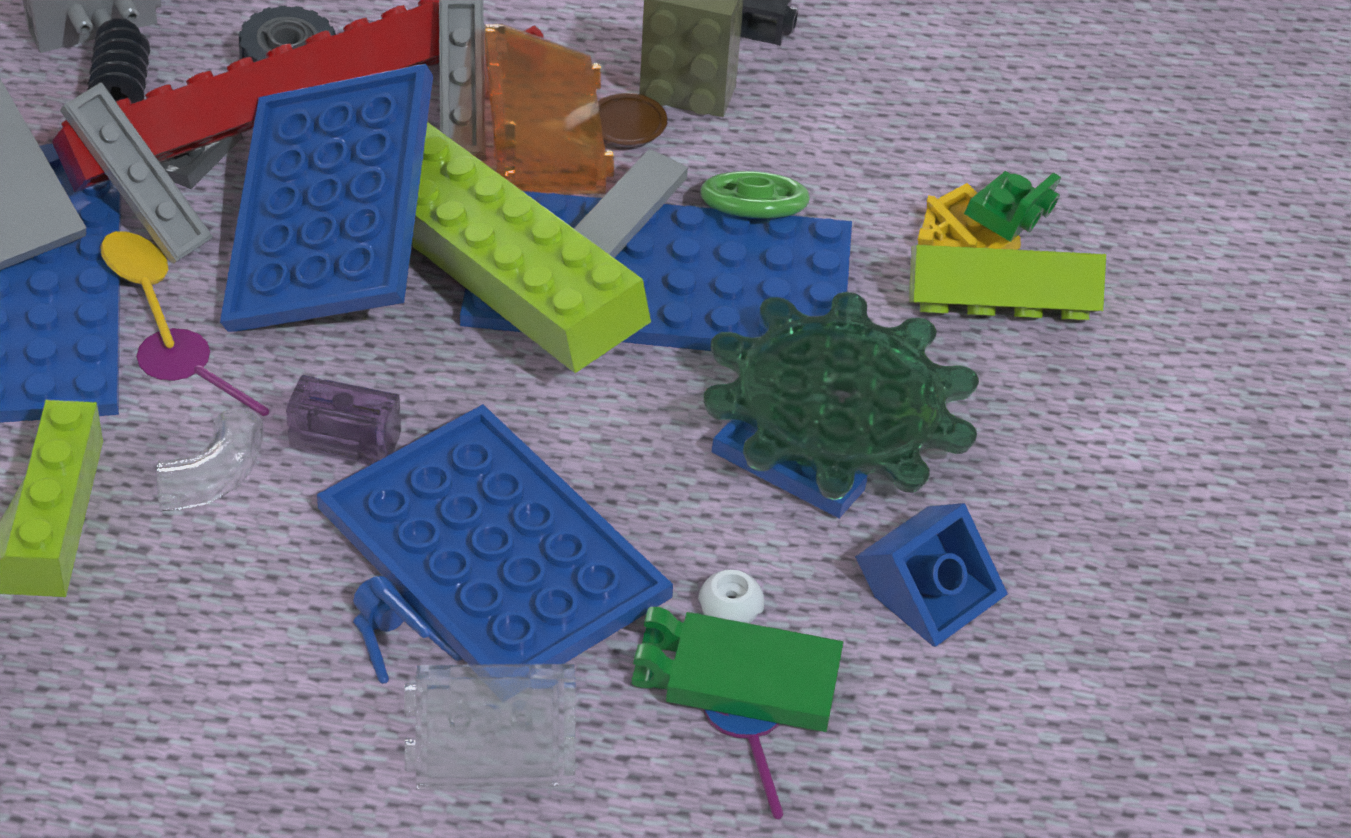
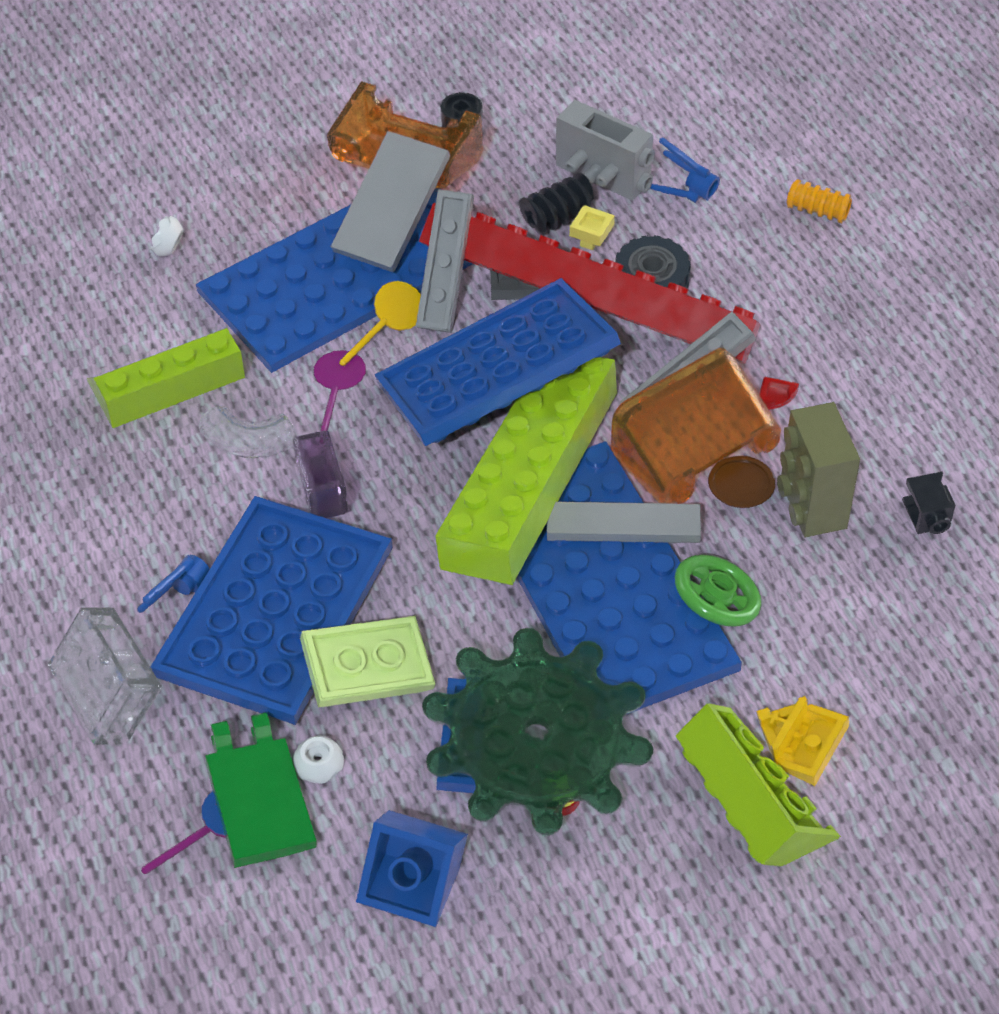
camera: 65 degrees right, 5 degrees up
green bracket [964,171,1061,242] -> none
none -> yellowish green tile [300,616,436,708]
none -> light yellow tile [569,205,615,251]

